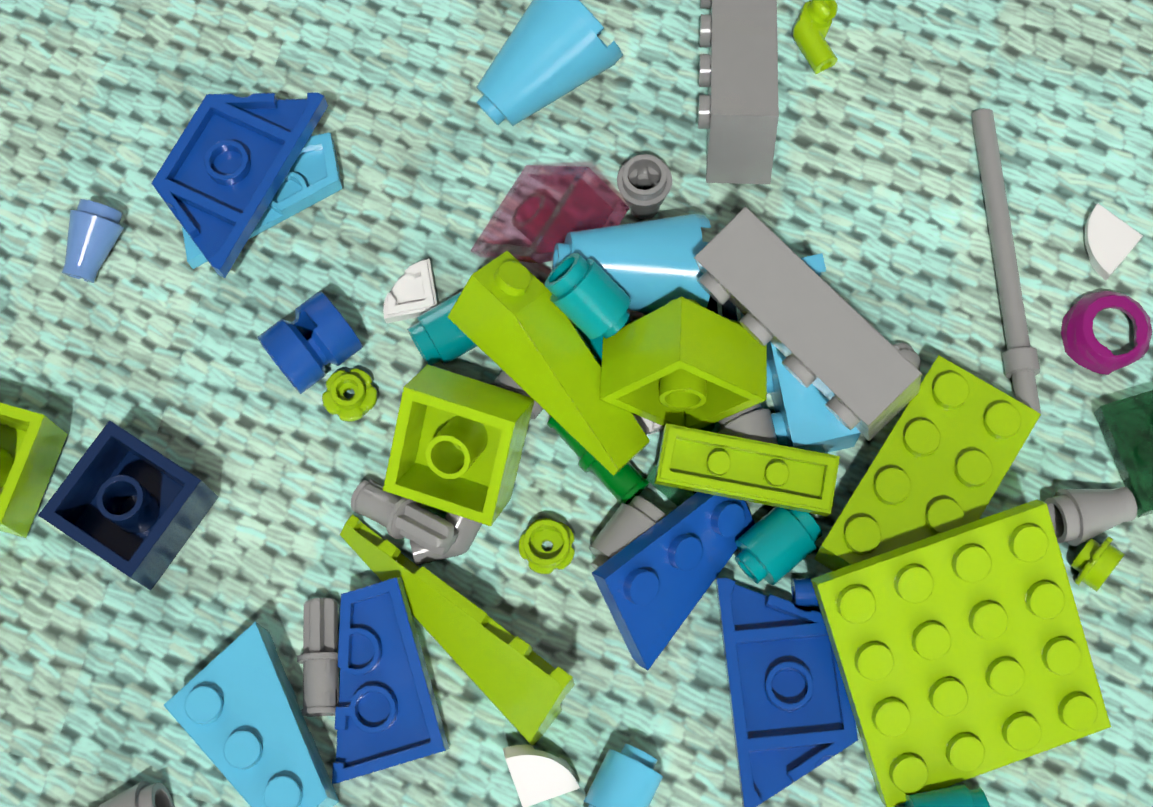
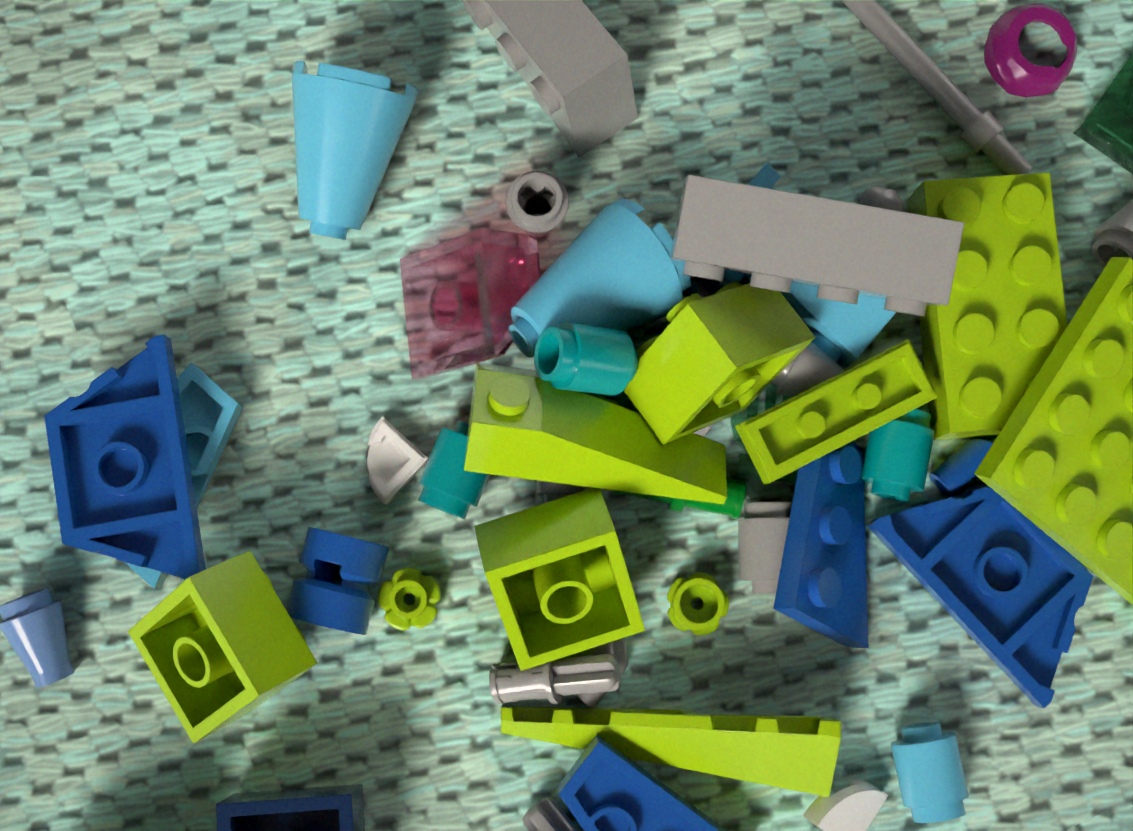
camera: 45 degrees left, 10 degrees up
none -> lime brick [128,550,318,744]

